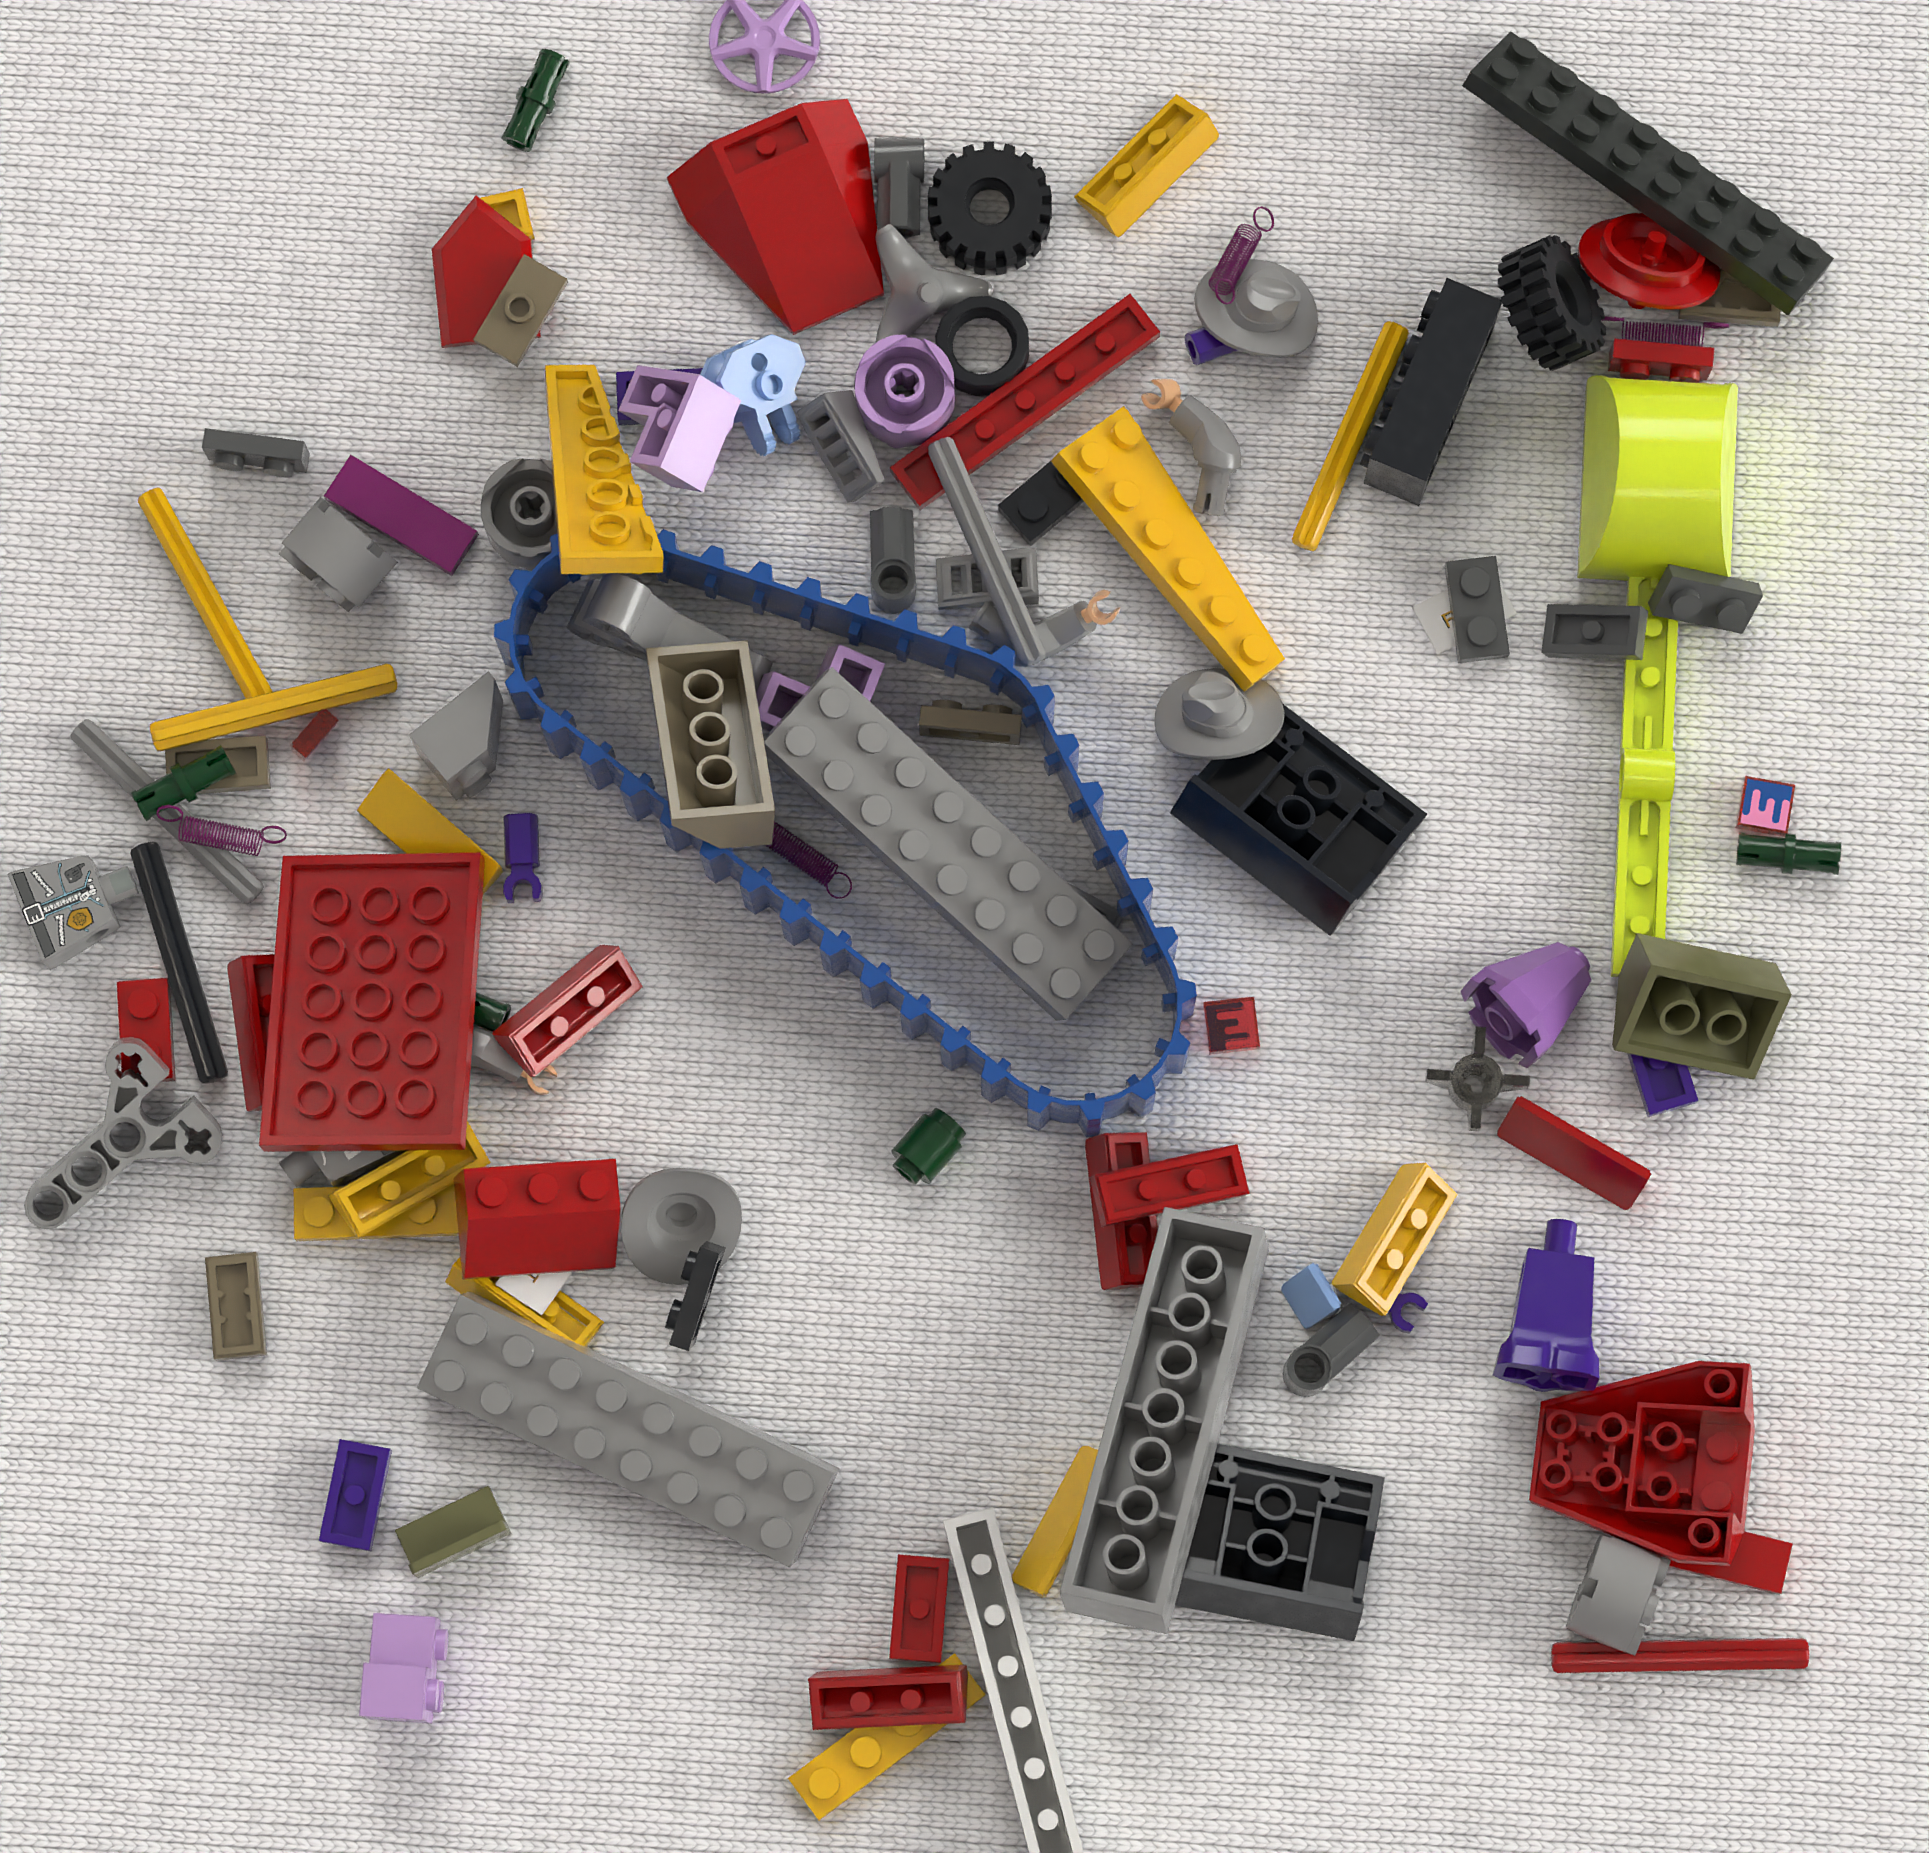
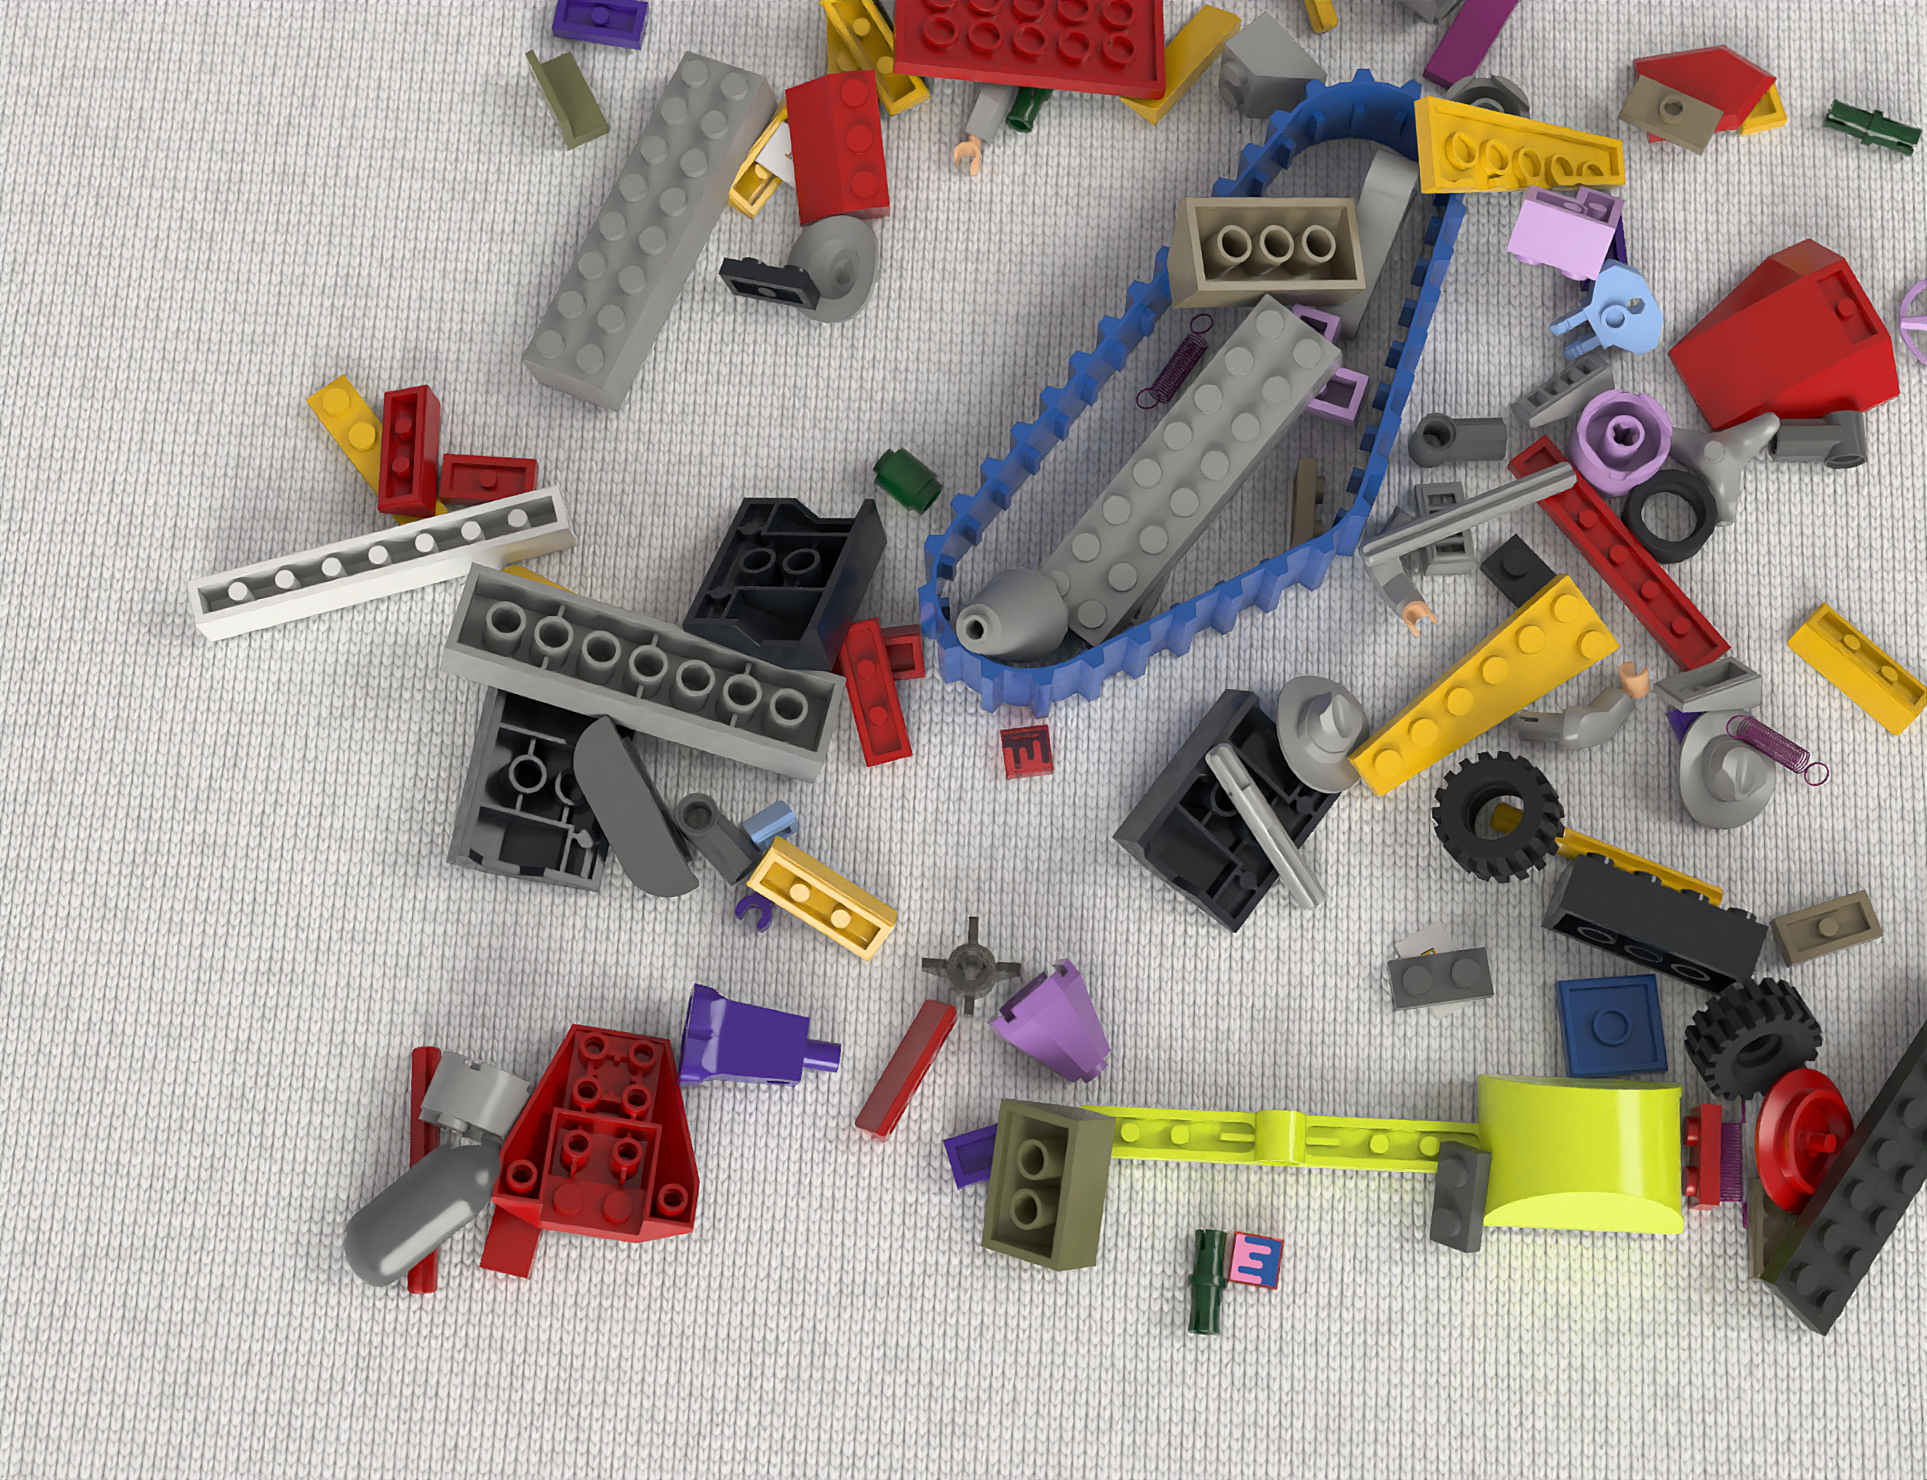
camera: 90 degrees right, 5 degrees down
lavender brick [359,1613,448,1724] -> none
red slope [492,945,643,1077] -> none
dark purple bar [503,813,543,904] -> none
black tyre [927,141,1052,275] -> none
dark grey plate [1541,604,1648,660] -> none
none -> dark grey brick [344,1138,503,1287]
none -> dark grey brick [573,715,699,897]
none -> black piece [682,497,888,671]
none -> light grey cone [956,568,1069,664]
none -> light grey axle [1205,743,1326,910]
none -> black tyre [1432,751,1565,883]
none -> blue tile [1555,974,1668,1079]
none -> light grey slope [1653,656,1762,713]
none -> dark tan plate [1769,889,1884,968]

